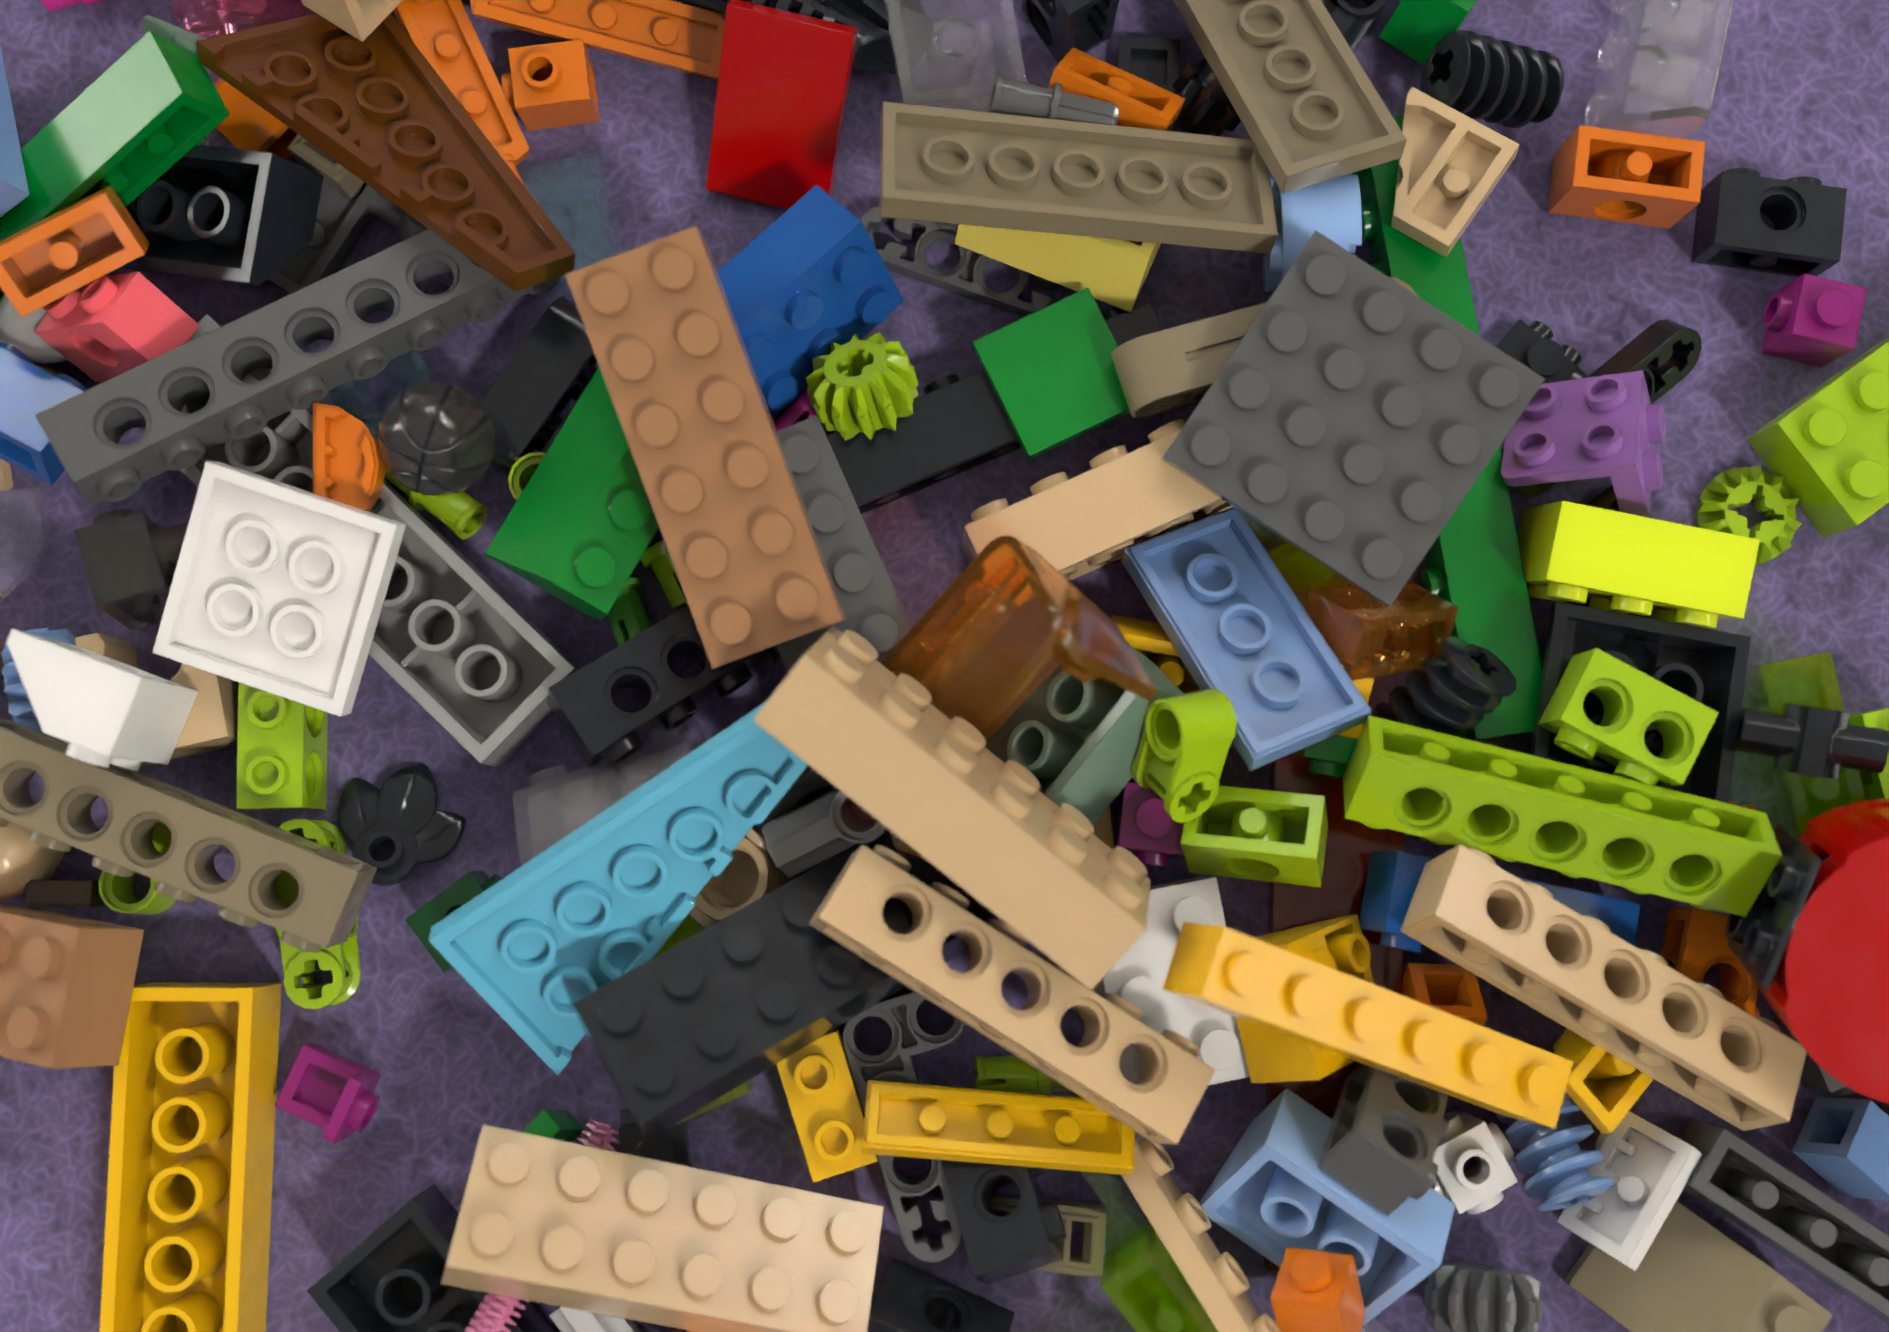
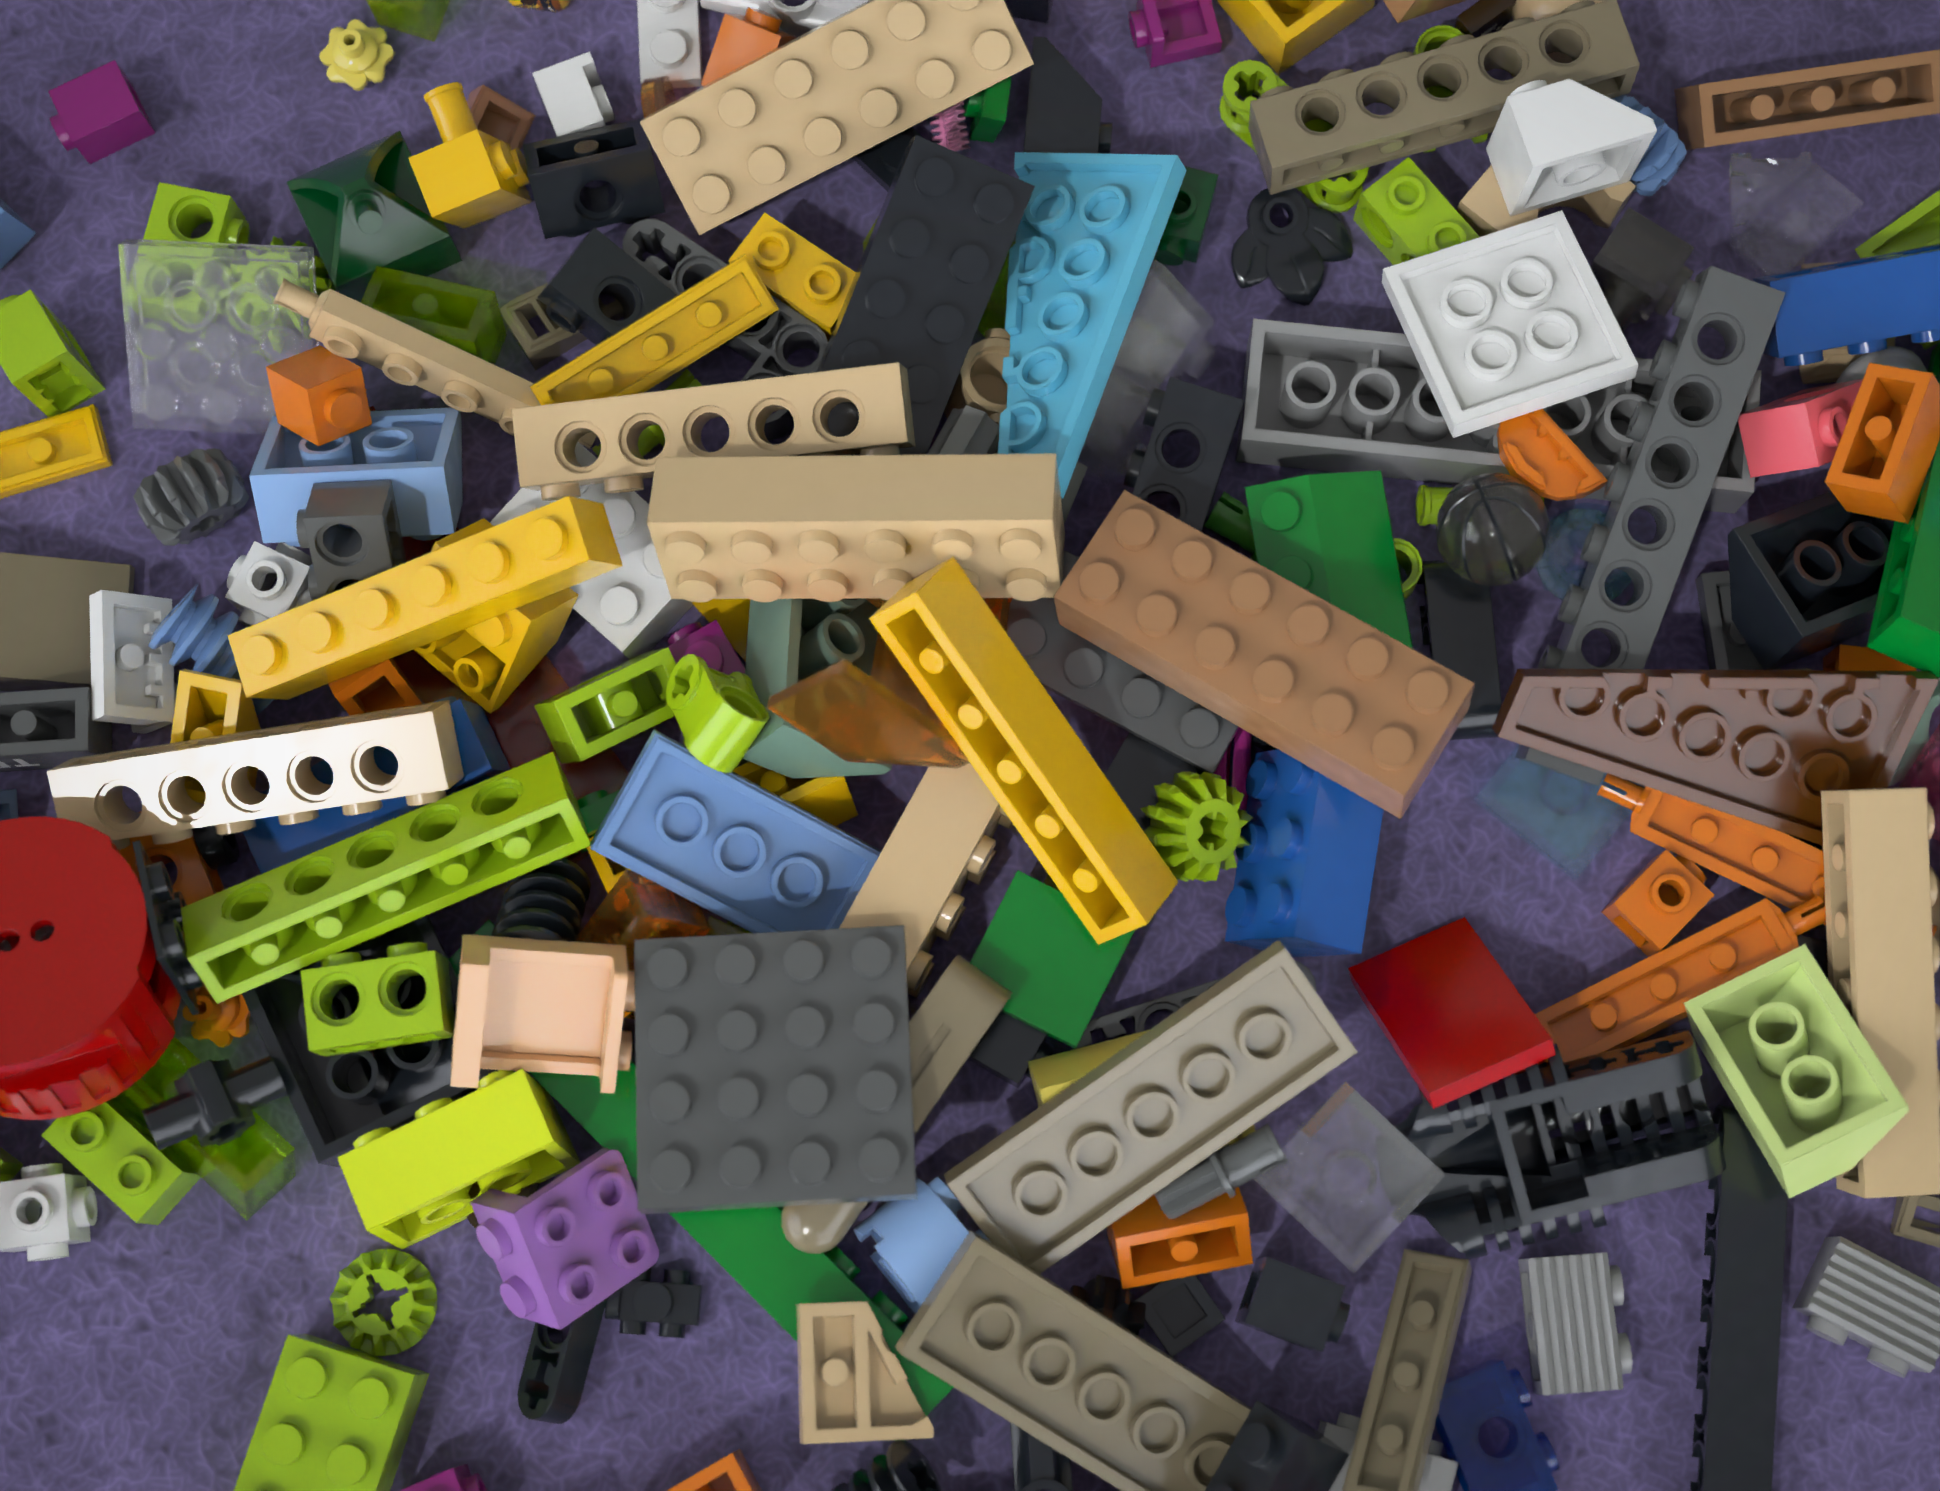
camera: 150 degrees right, 5 degrees down
none -> light nougat panel [450,934,635,1094]
none -> yellow brick [869,557,1179,945]
none -> black slope [1023,36,1113,154]

